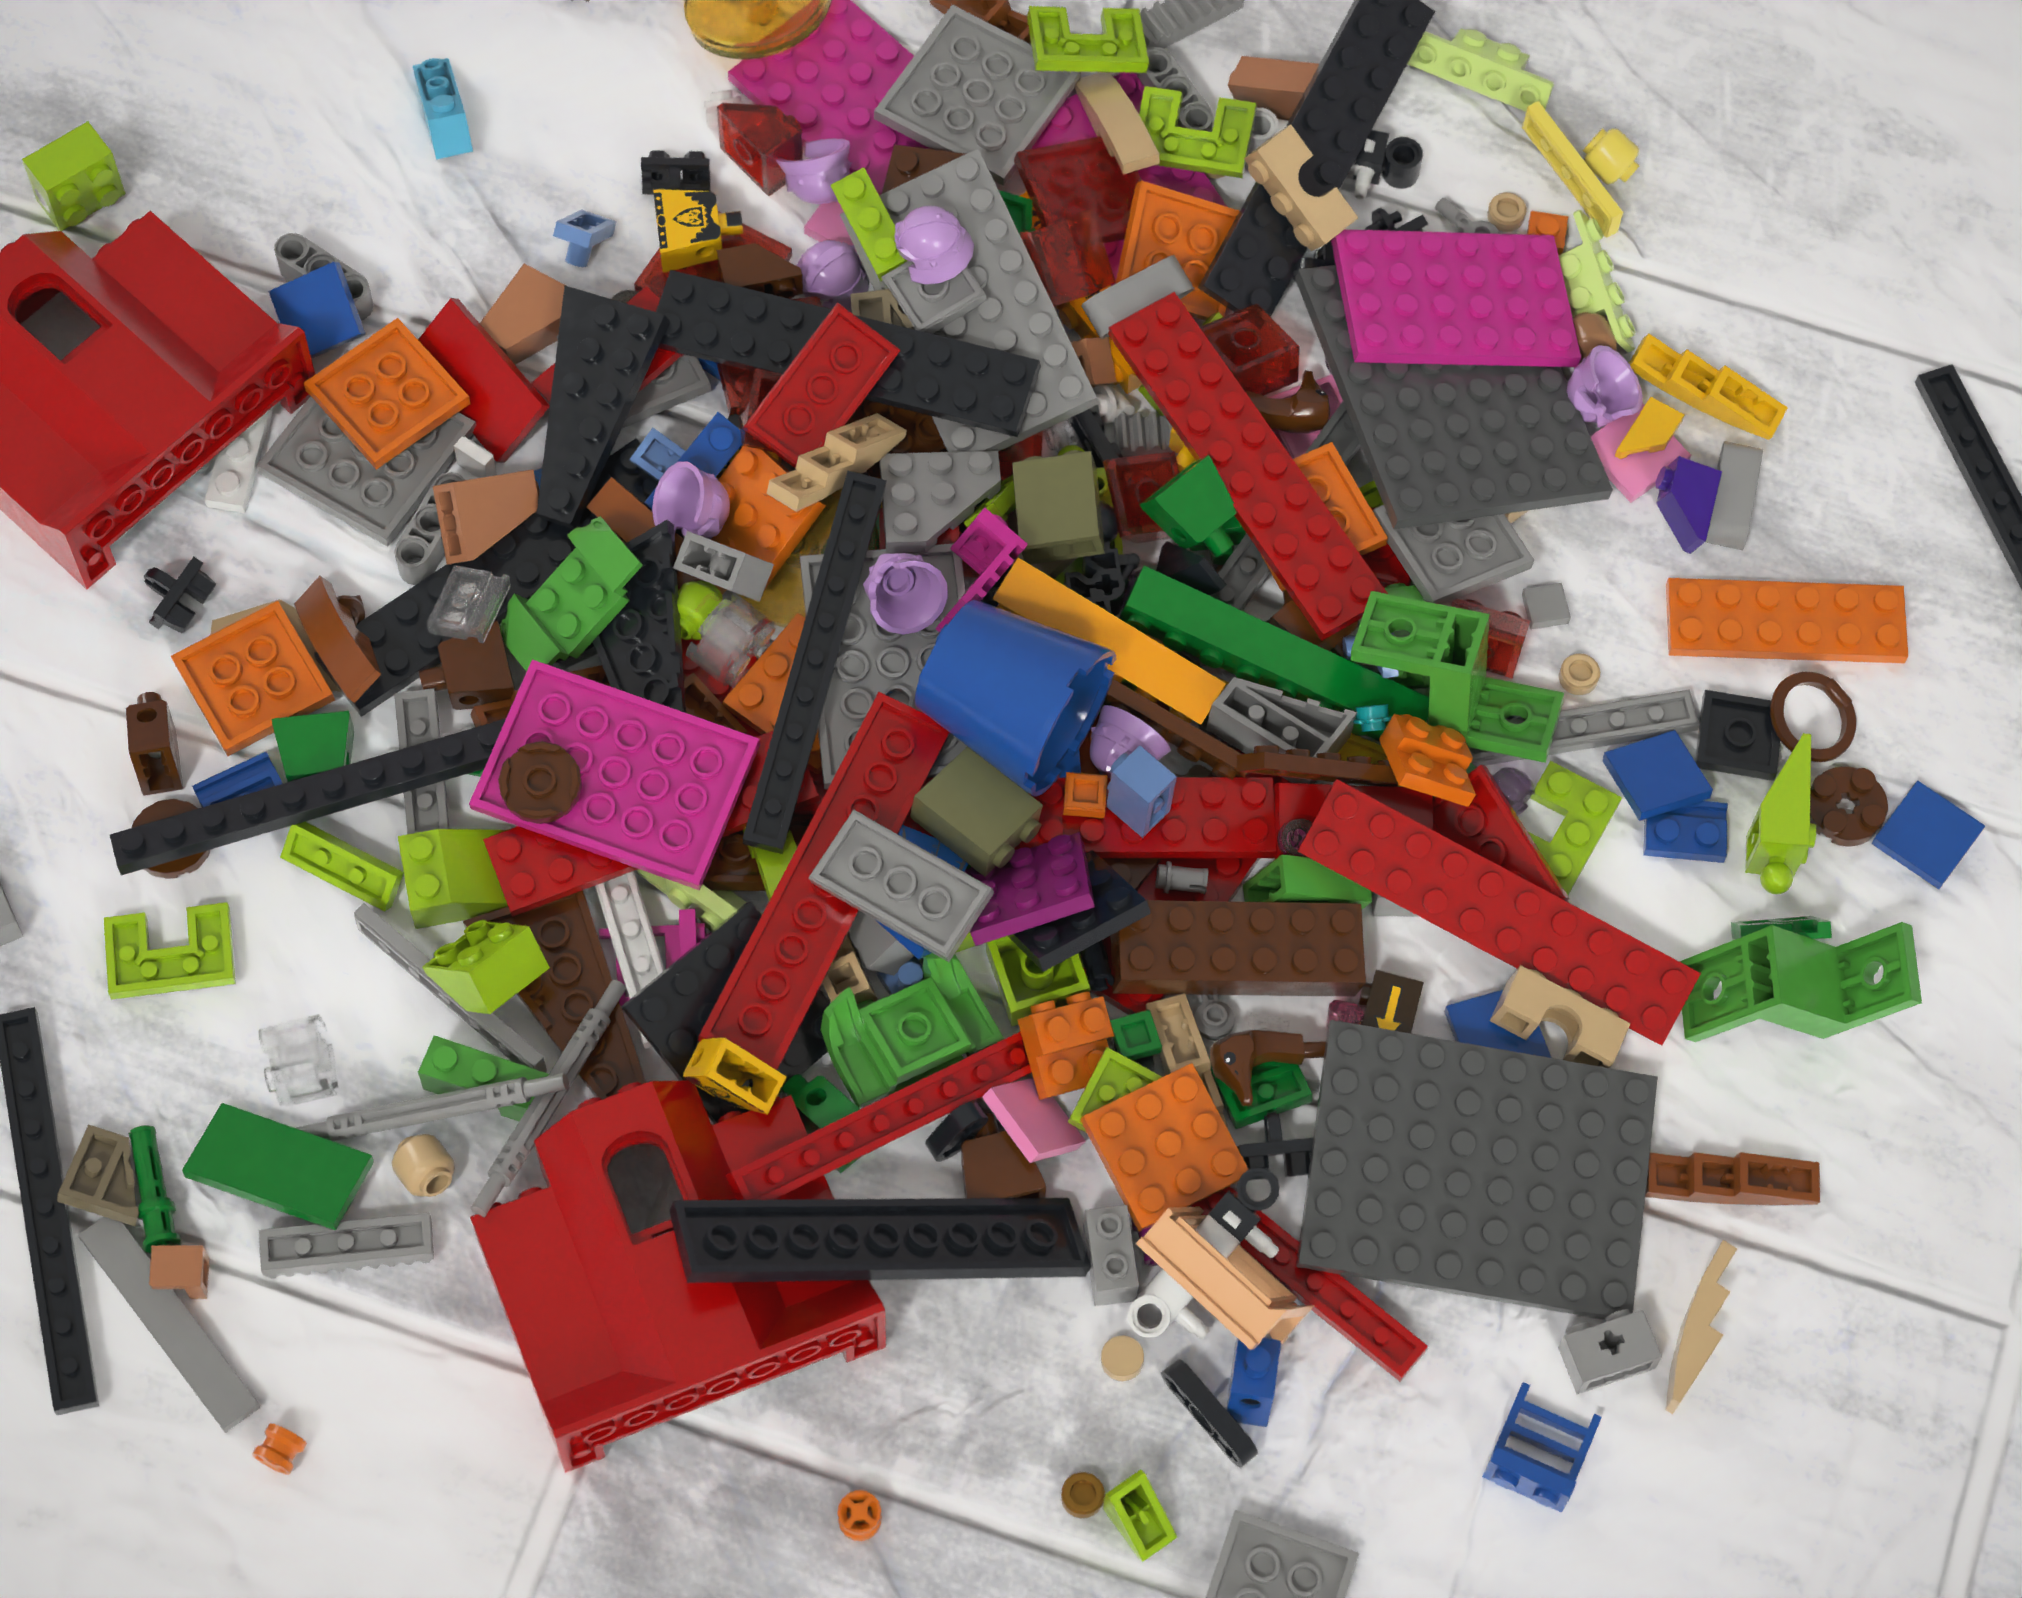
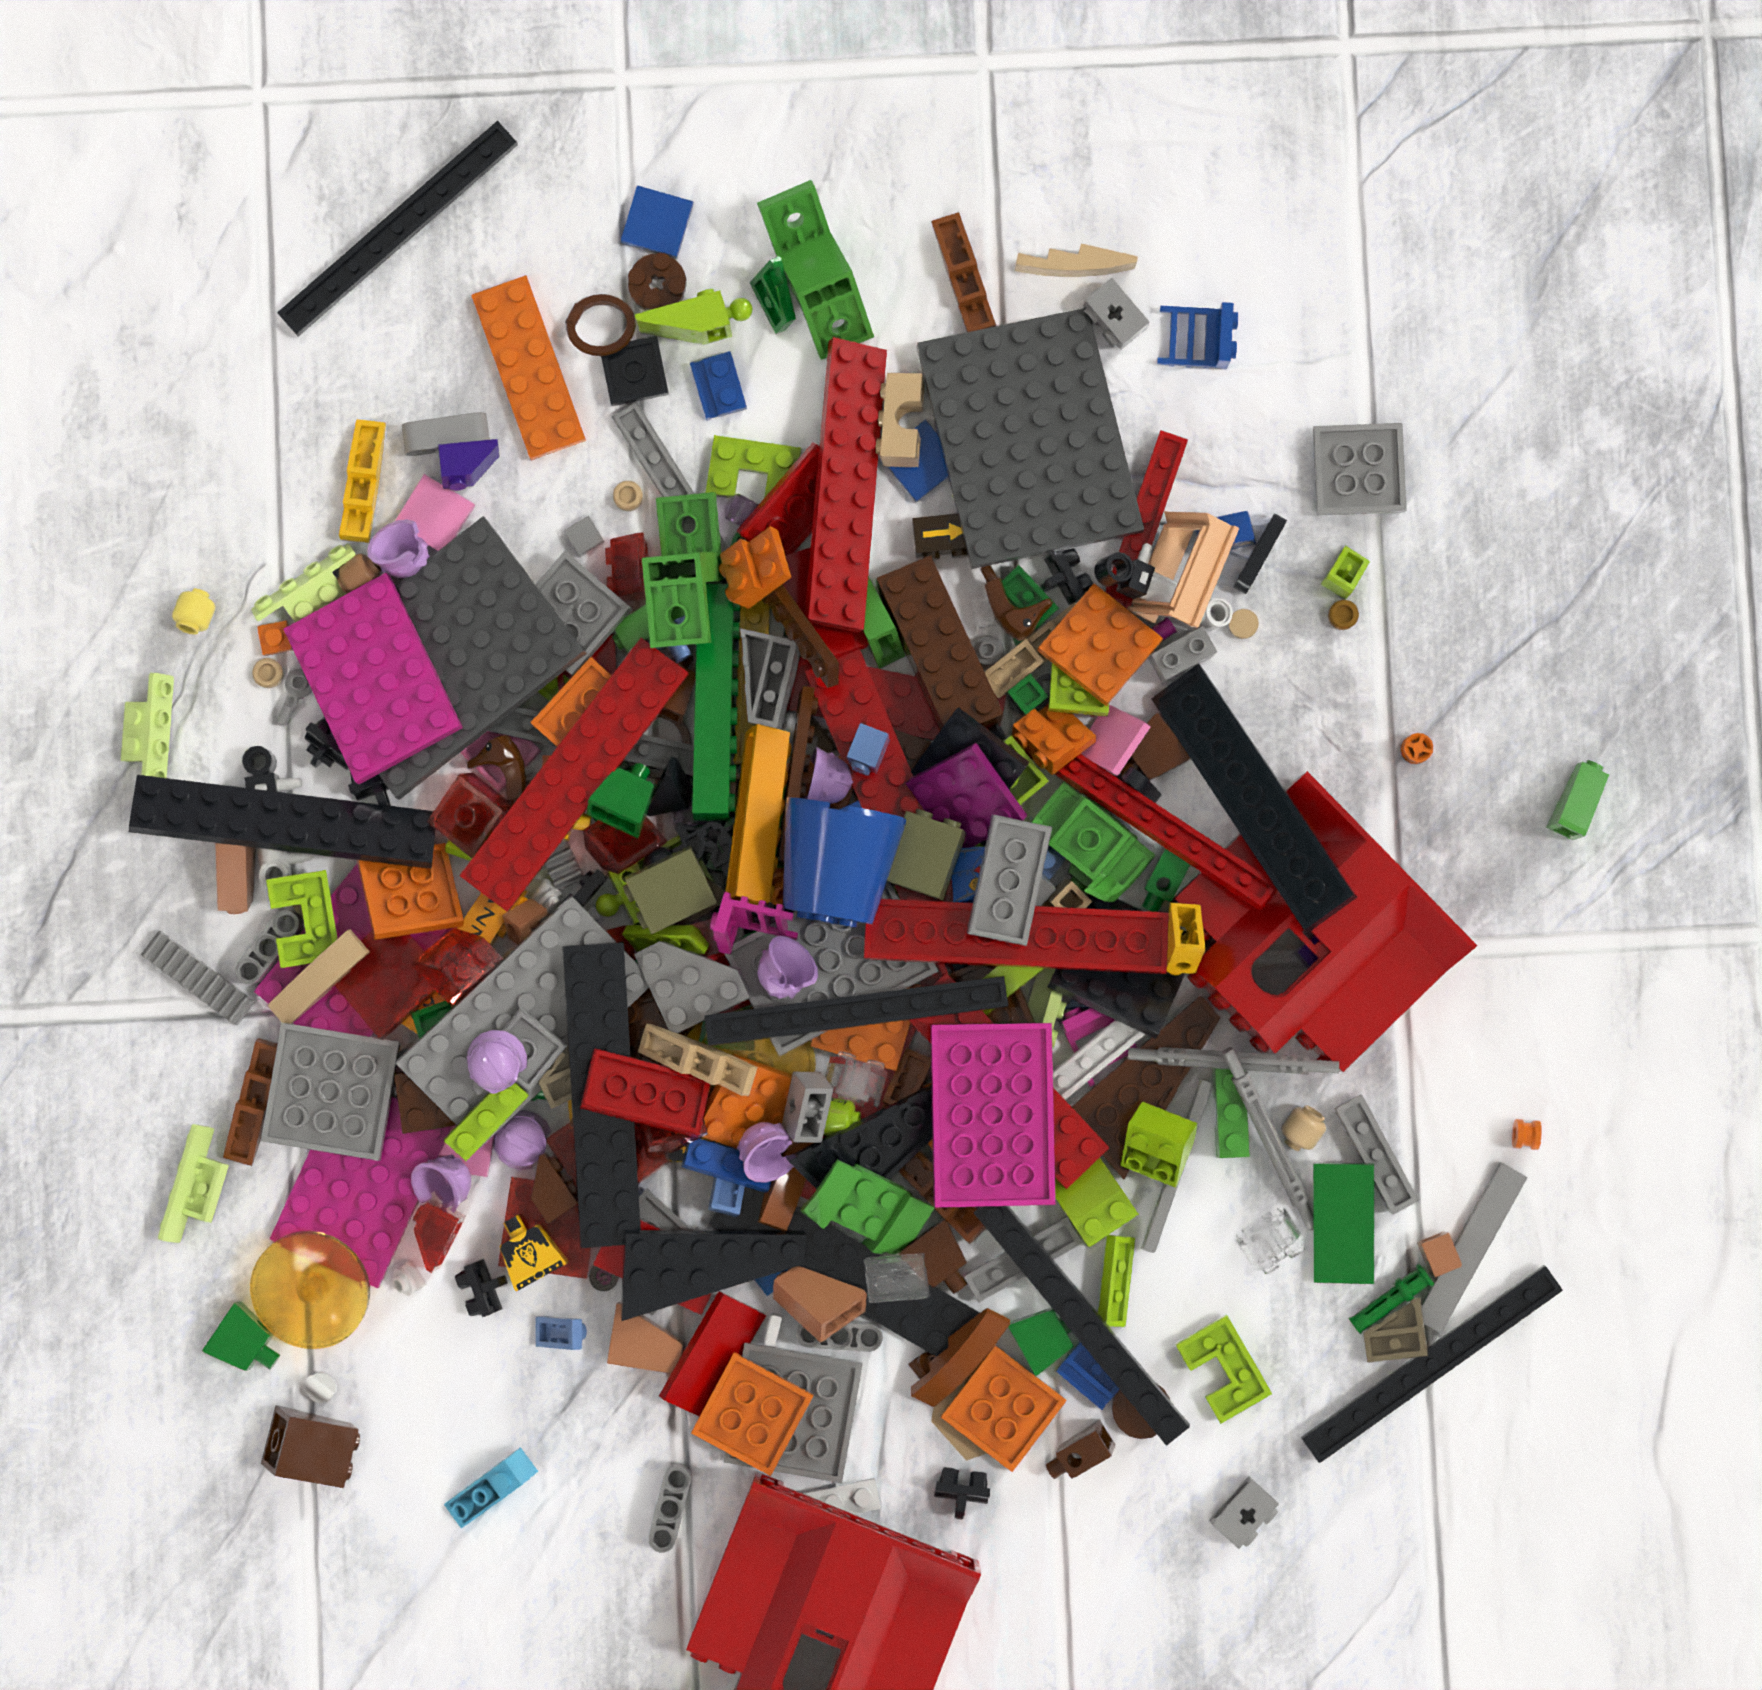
camera: 110 degrees left, 20 degrees up
blue tile [268,262,366,359] -> none
reddish brown tile [498,741,582,824] -> none
lime plate [1027,6,1149,73] -> none
orange tile [1063,772,1107,818] -> none
light grey beam [1081,255,1194,339] -> none
light grey pin [1156,861,1208,894] -> none
tan arch [1244,124,1358,252] -> none
clear smoke tile [1277,819,1312,857] -> none
clear pink arm [1326,1000,1364,1029] -> none
teal plate [1353,704,1392,732] -> none
light yellow tile [1522,101,1623,238] -> none
blue tile [1602,730,1713,821] -> none
yellow tile [1615,397,1685,459] -> none

